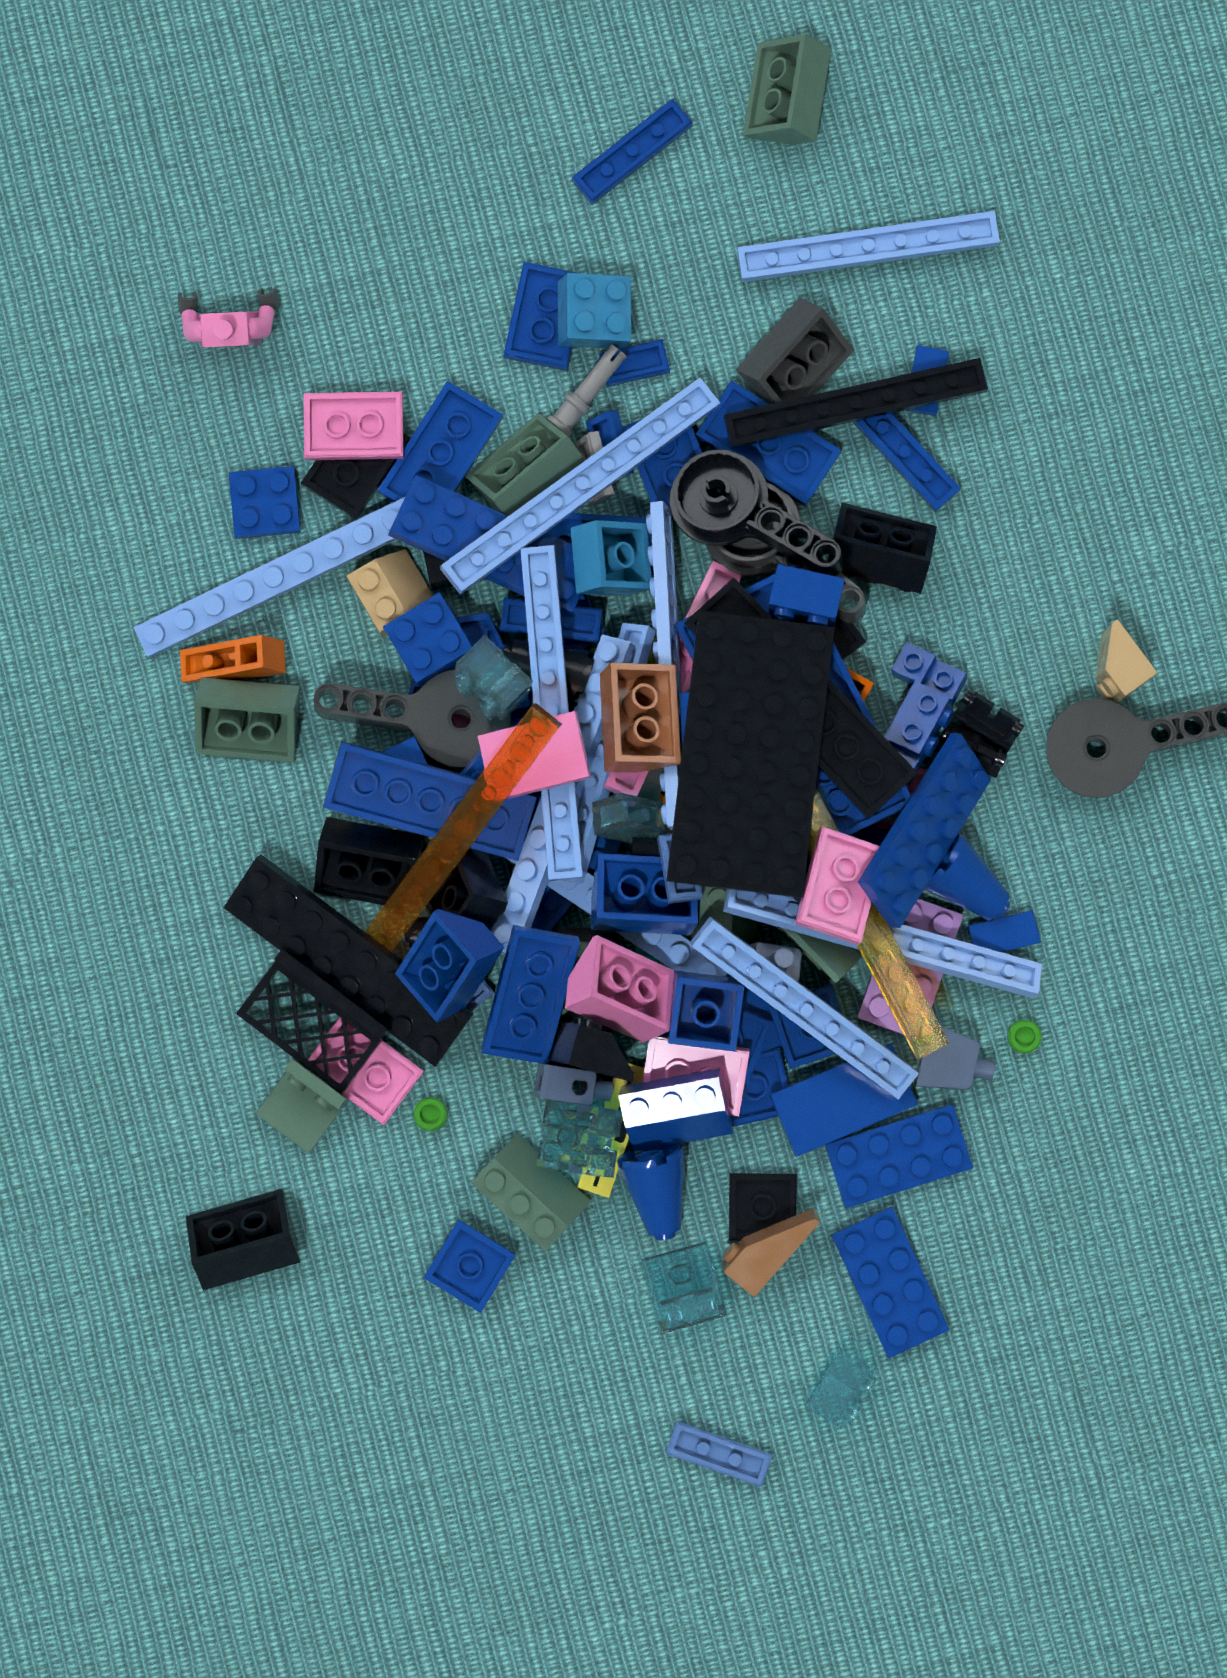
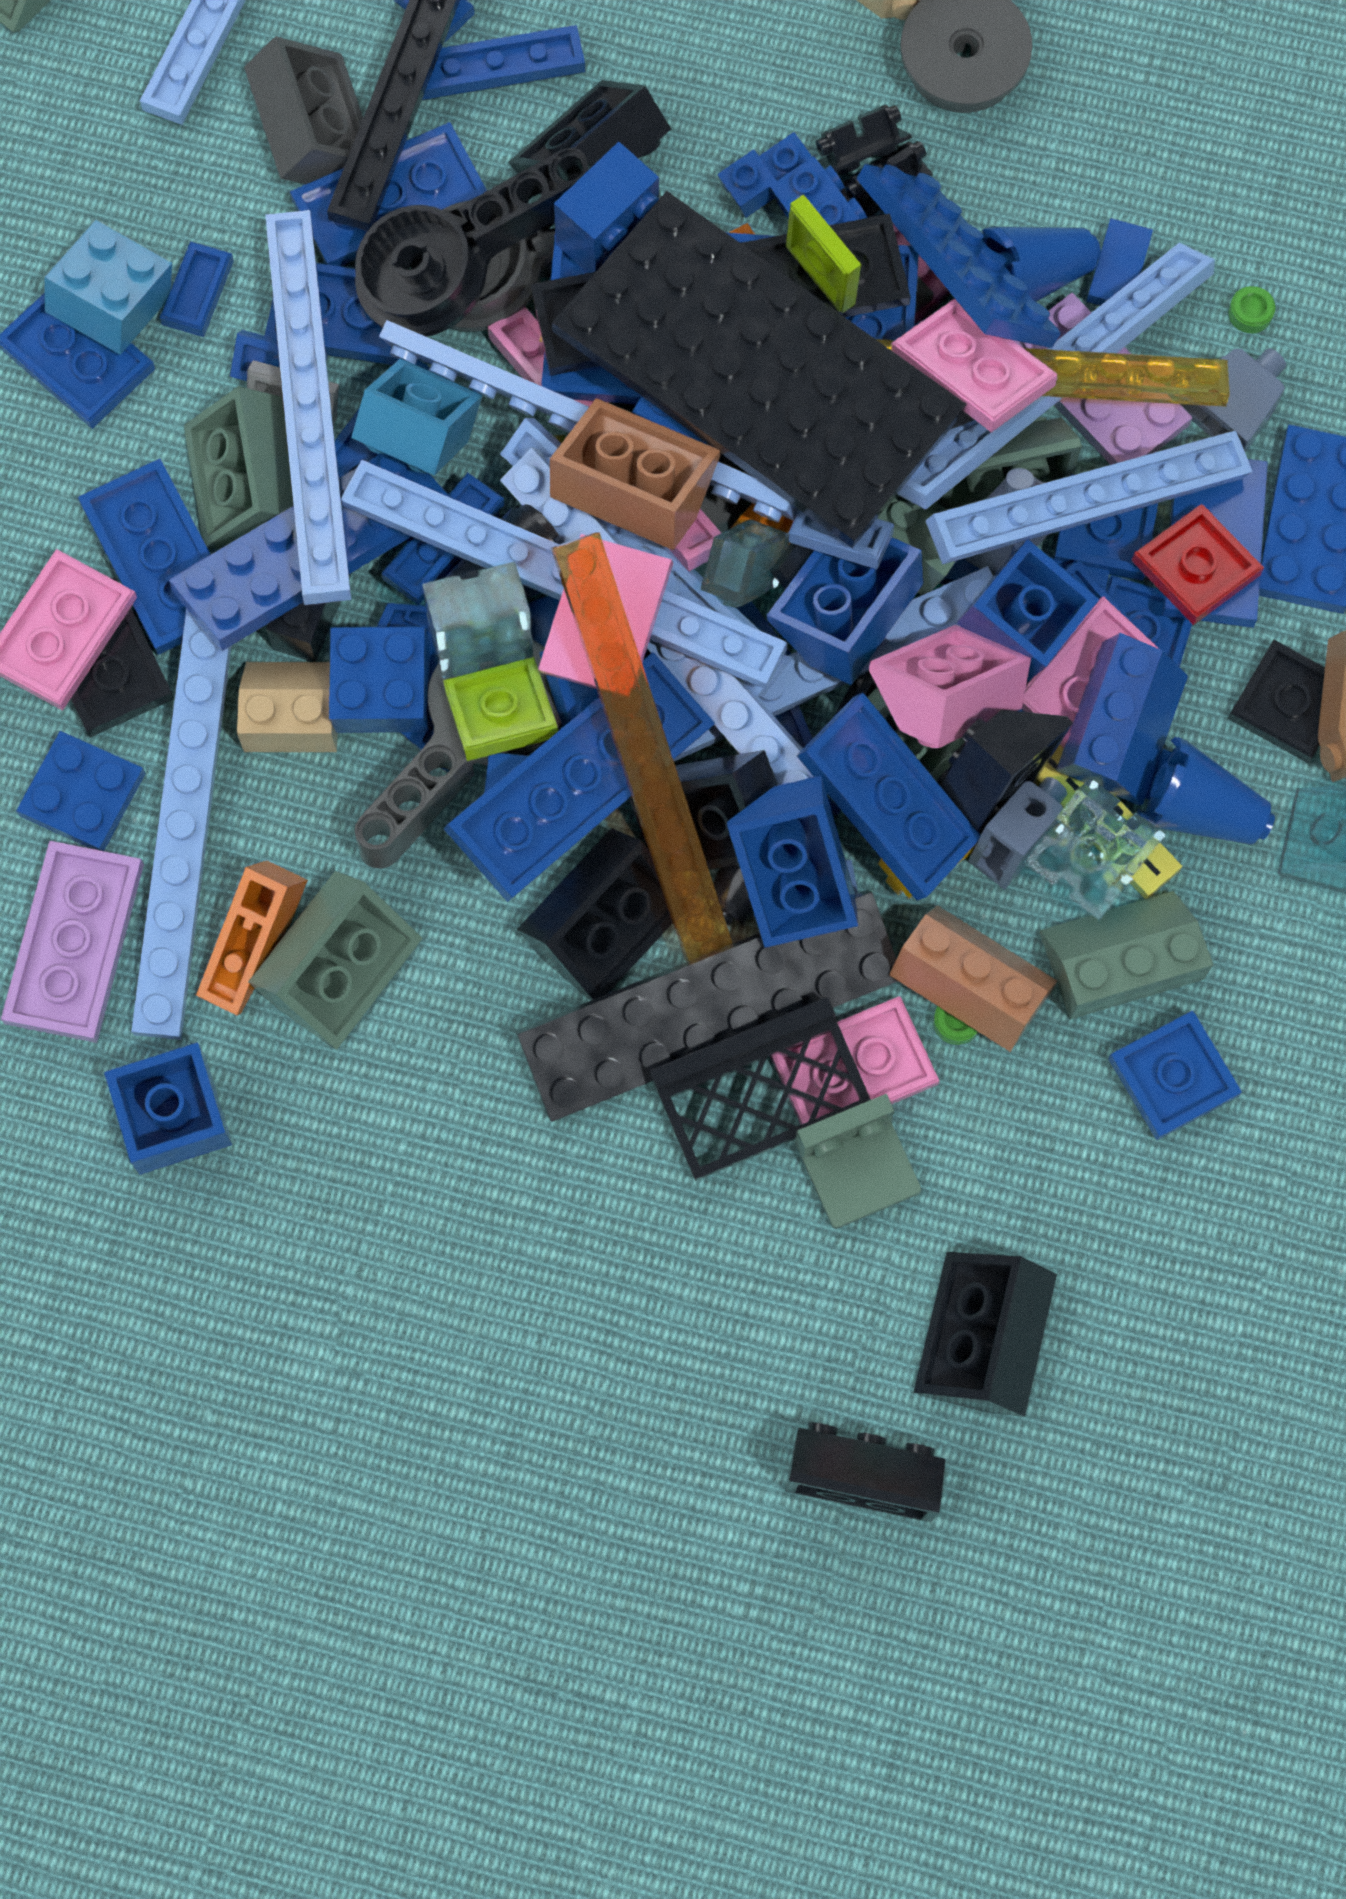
camera: 60 degrees left, 10 degrees down
light grey pin [547,344,627,437] -> none
none -> lavender plate [1,841,144,1043]
none -> blue brick [104,1042,233,1175]
none -> lime tile [443,657,558,761]
none -> black slope [785,1422,946,1523]
none -> lime tile [786,194,861,313]
none -> nougat slope [889,905,1058,1052]
none -> red tile [1132,504,1264,625]

